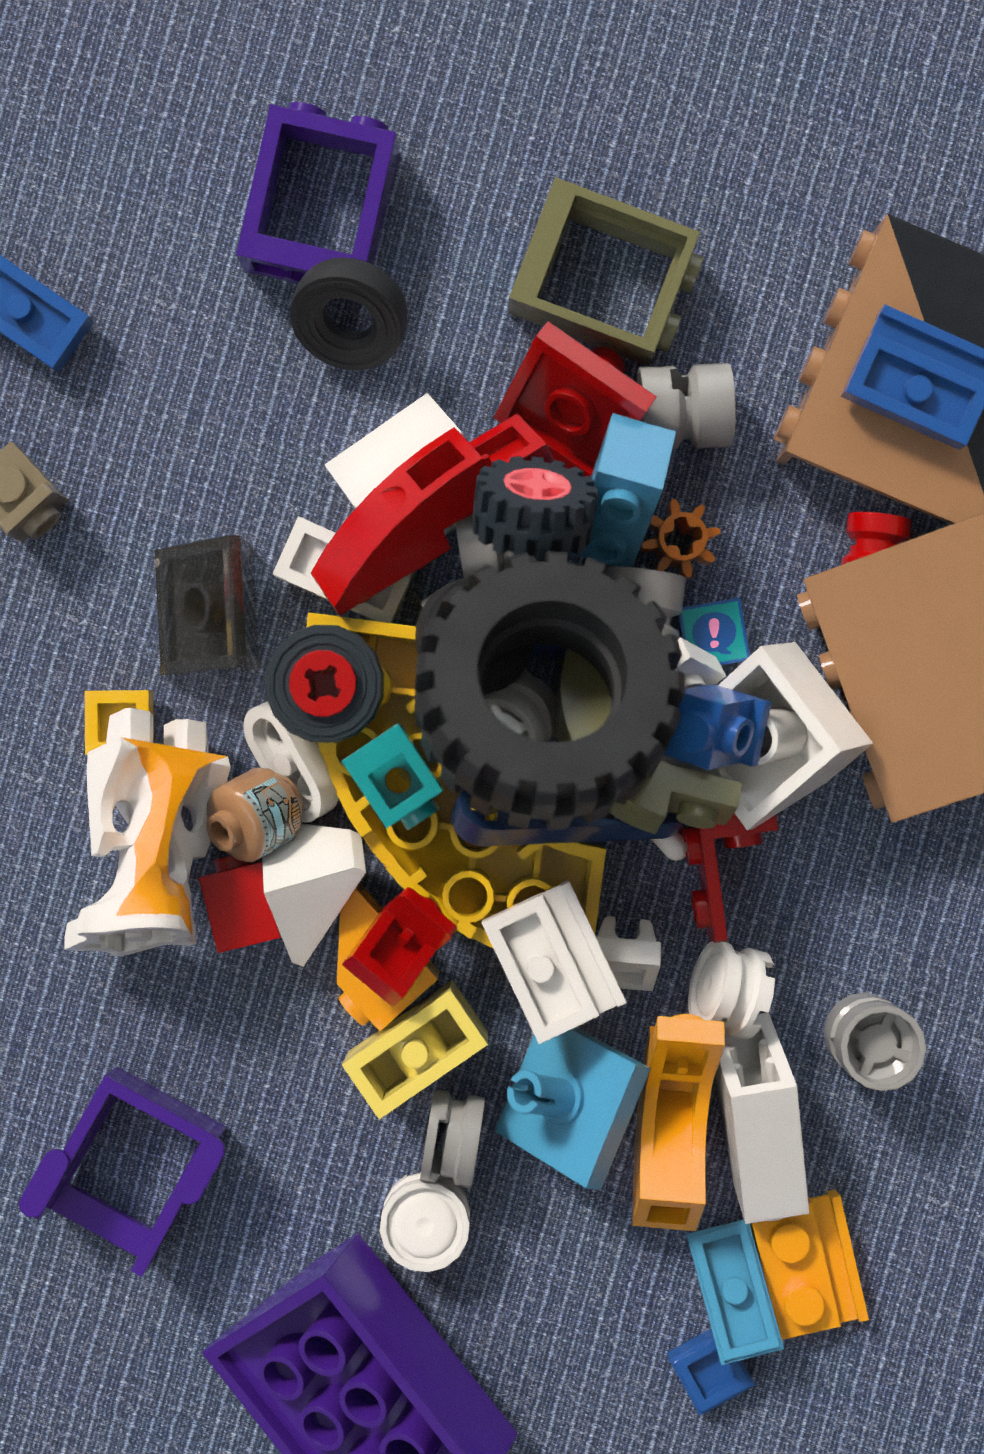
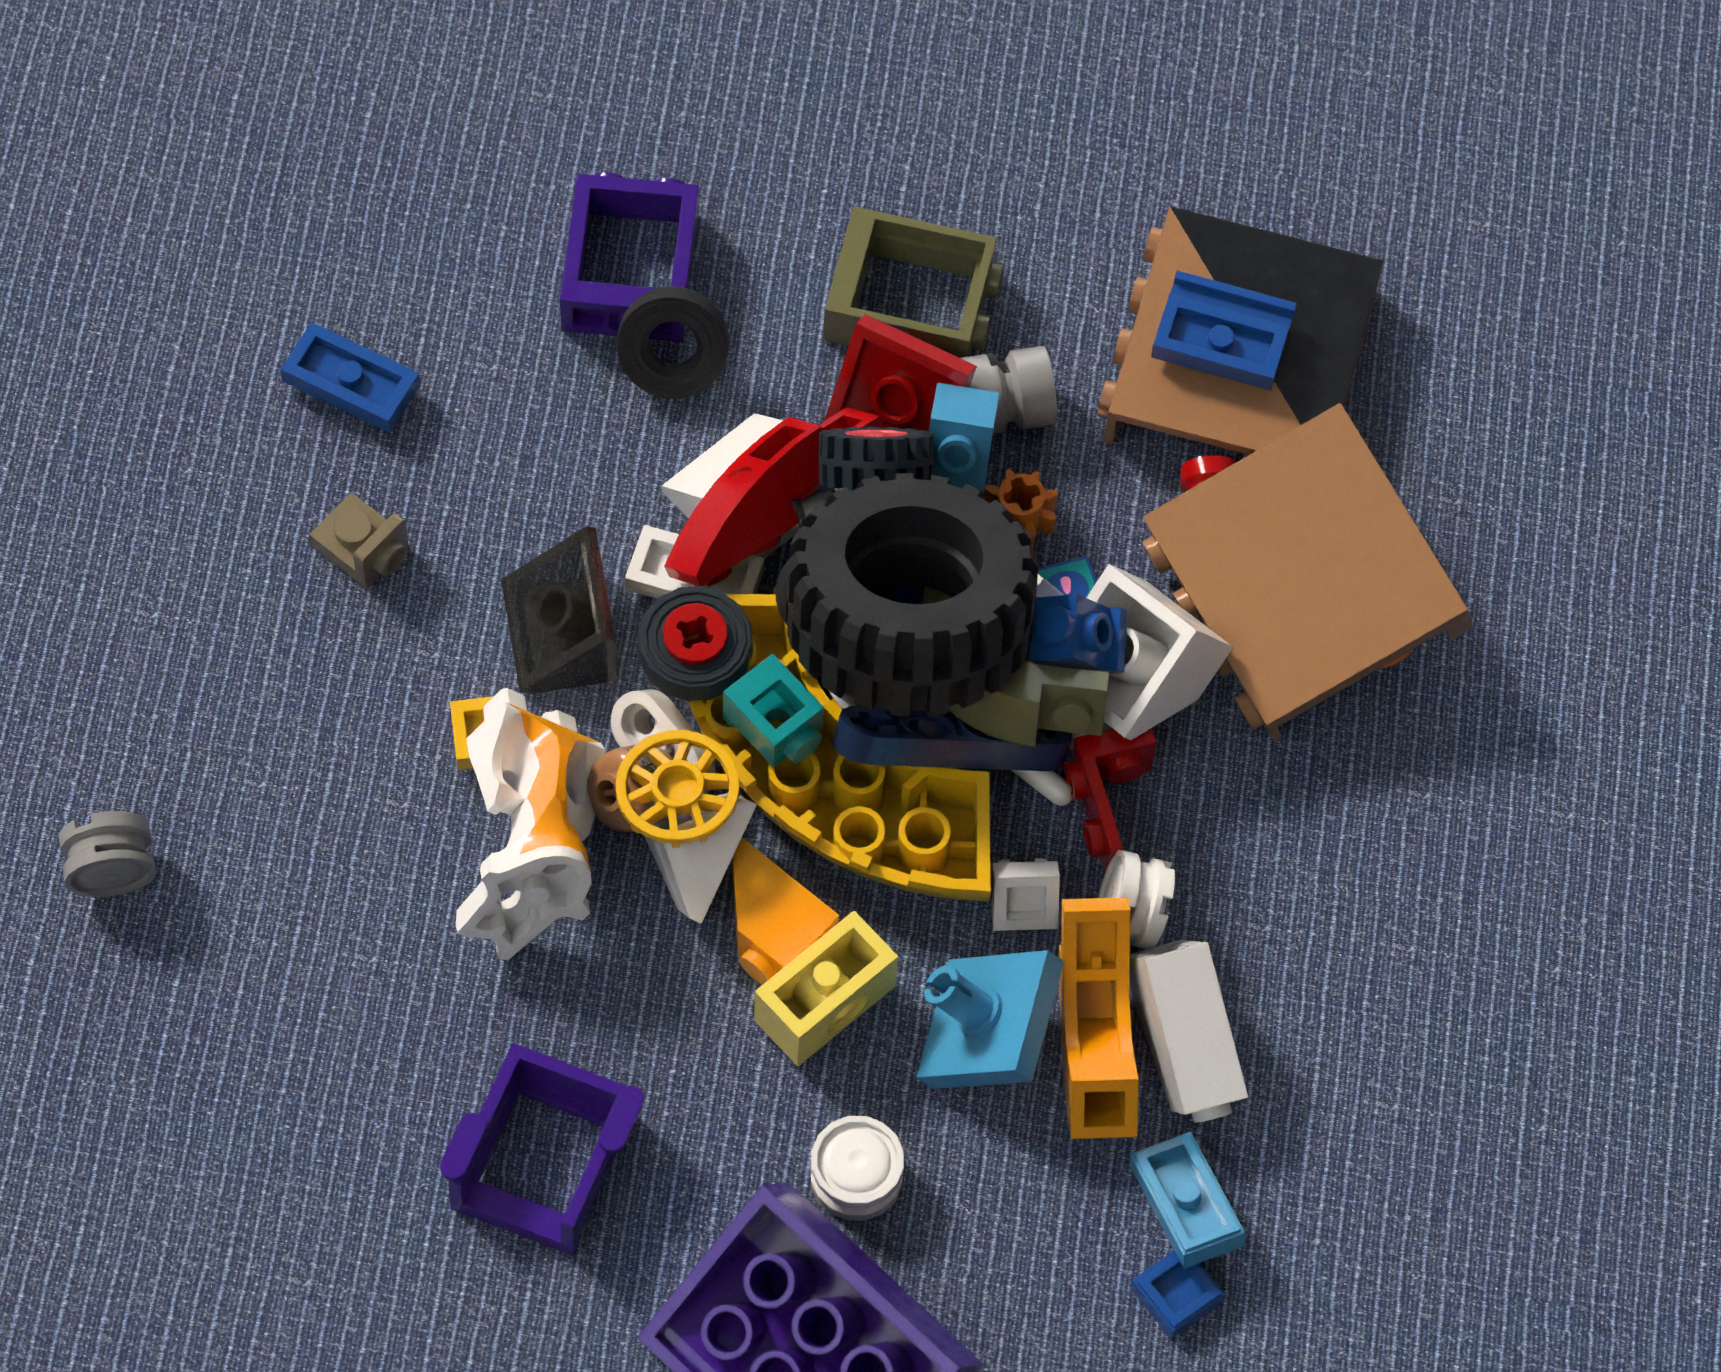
camera: 15 degrees left, 25 degrees down
red brick [199,855,281,953] -> none
red bracket [341,887,457,1007] -> none
light grey wheel [420,1089,485,1189] -> none
white plate [482,880,627,1044] -> none
light orange plate [750,1189,869,1340] -> none
light grey wheel [823,992,926,1091] -> none
none -> yellow wheel [616,730,739,848]

